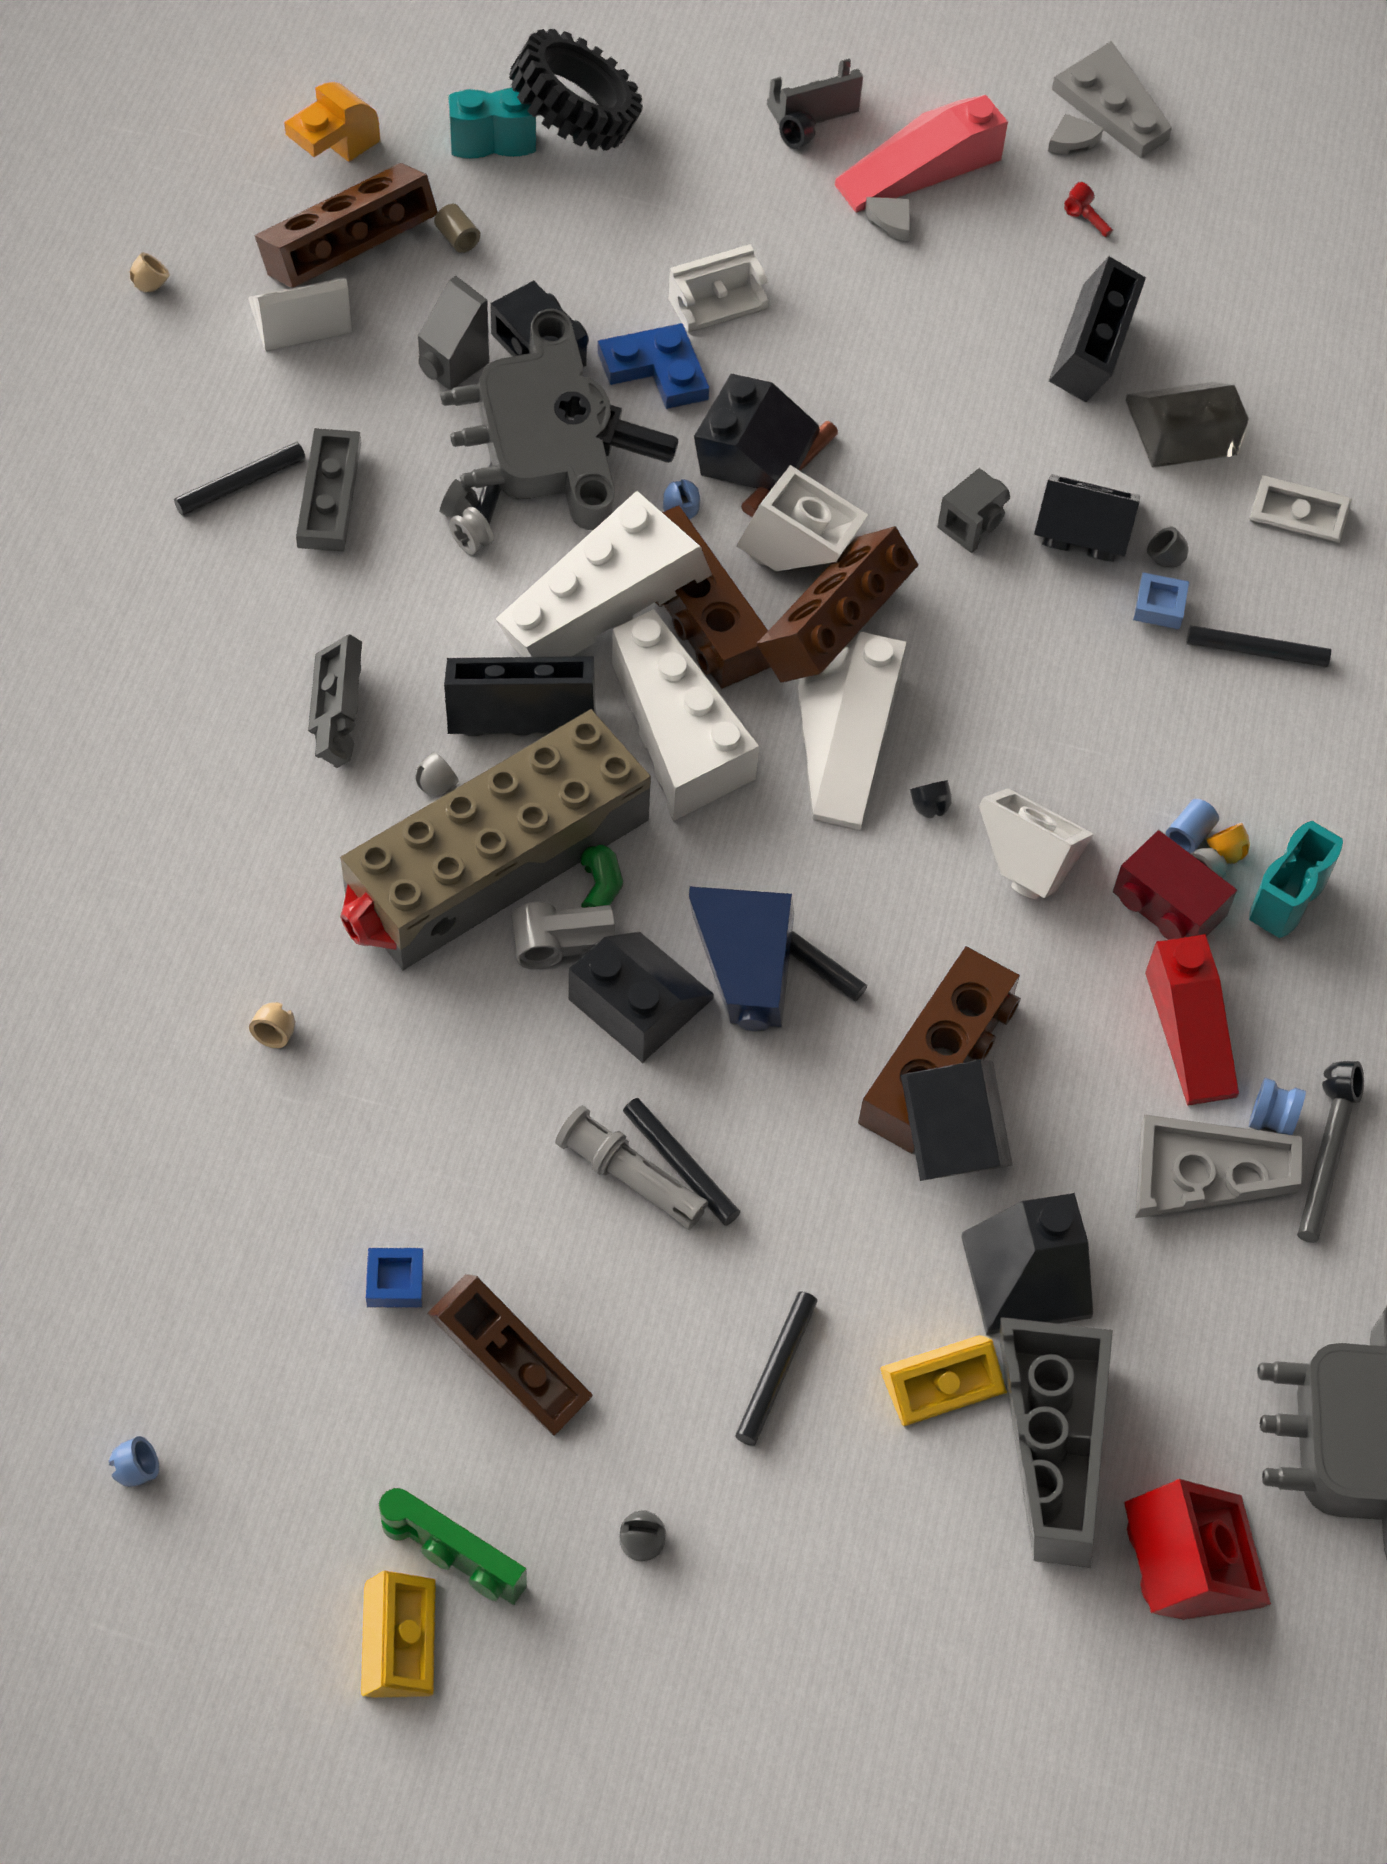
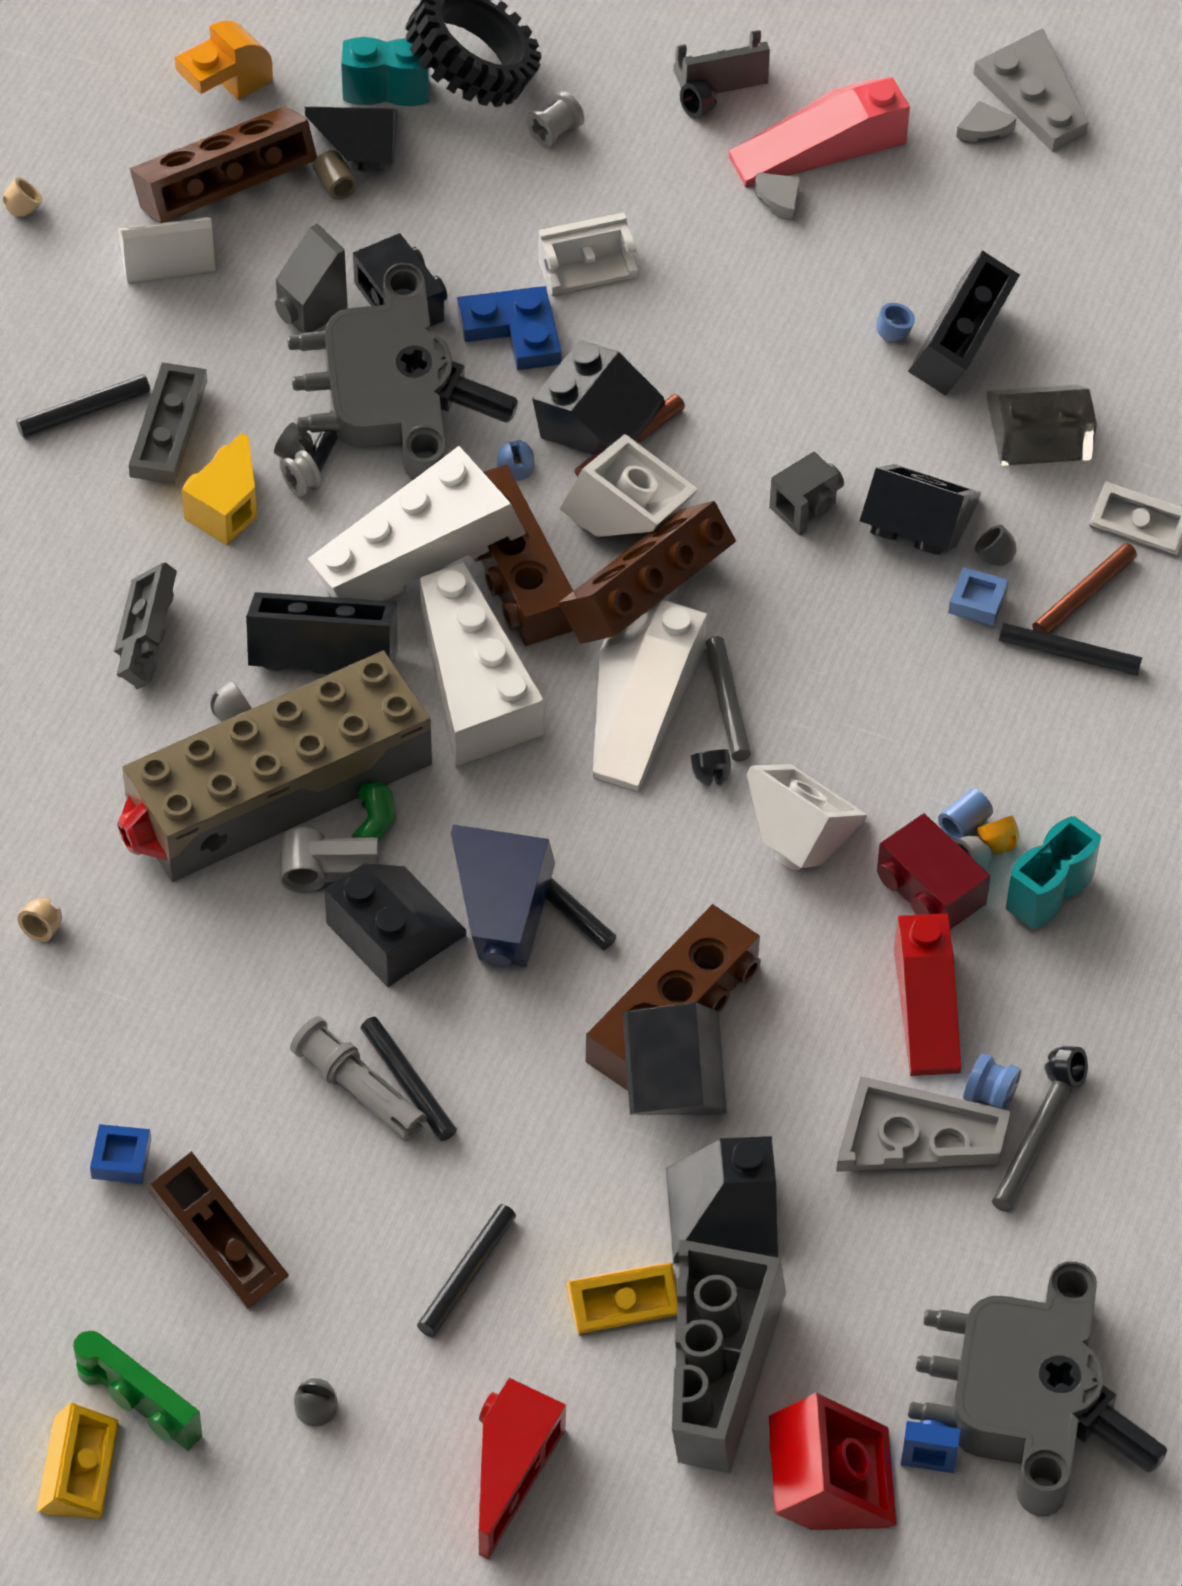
camera: 10 degrees right, 5 degrees down
red hand [1064,182,1113,237] -> none
none -> yellow slope [182,433,257,546]
none -> black slope [305,106,398,171]
none -> red slope [478,1377,566,1559]
none -> light grey bush [526,91,584,147]
none -> dark grey bar [705,636,751,761]
none -> medium blue hinge [876,303,915,342]
none -> blue plate [900,1420,961,1473]
none -> copper bar [1032,543,1137,634]

